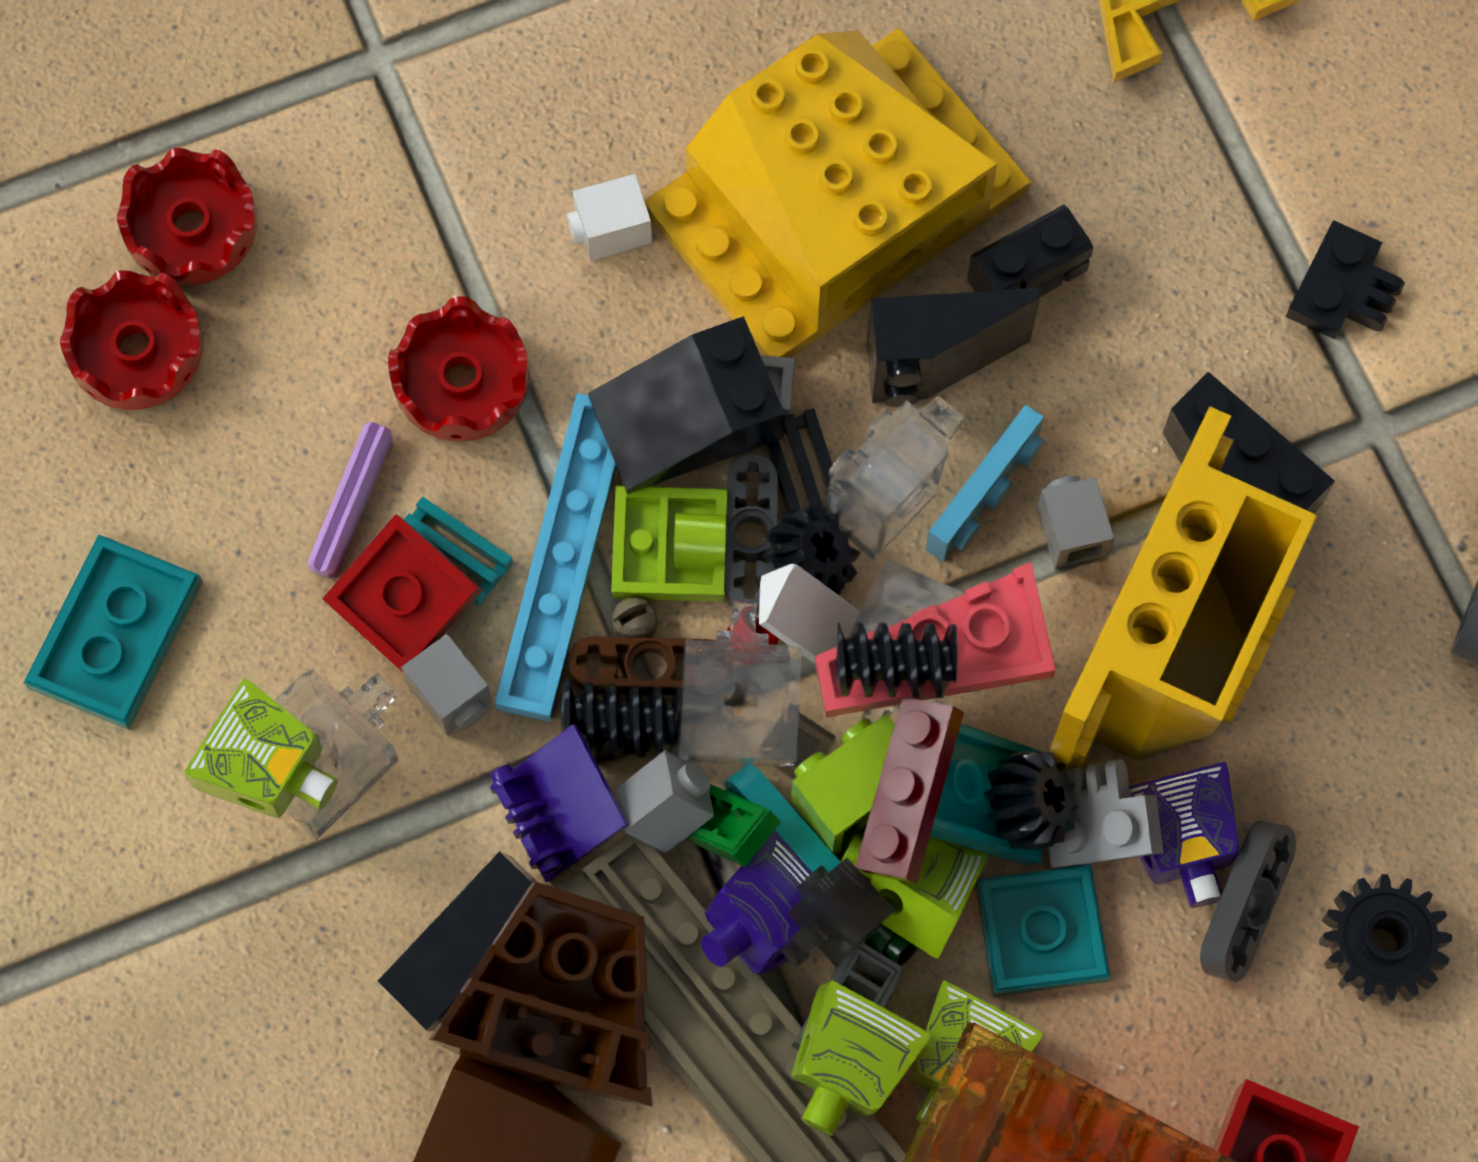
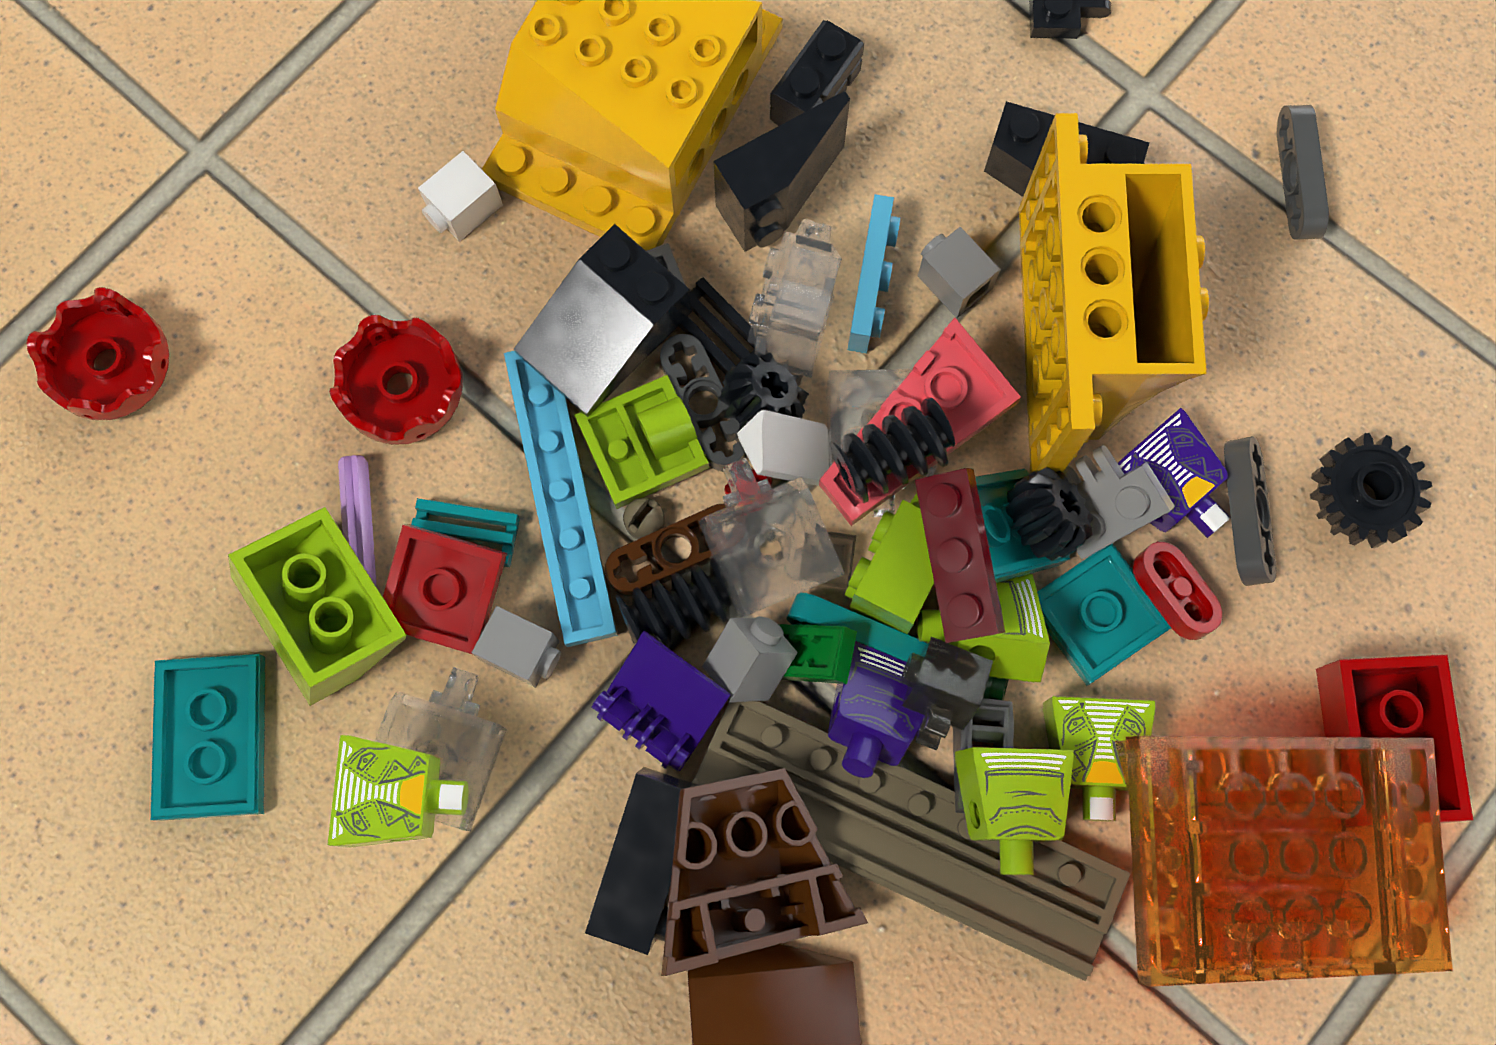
camera: 25 degrees left, 5 degrees up
red plate [60,270,203,410] -> none
none -> lime slope [228,507,407,706]
none -> red plate [1133,542,1222,640]

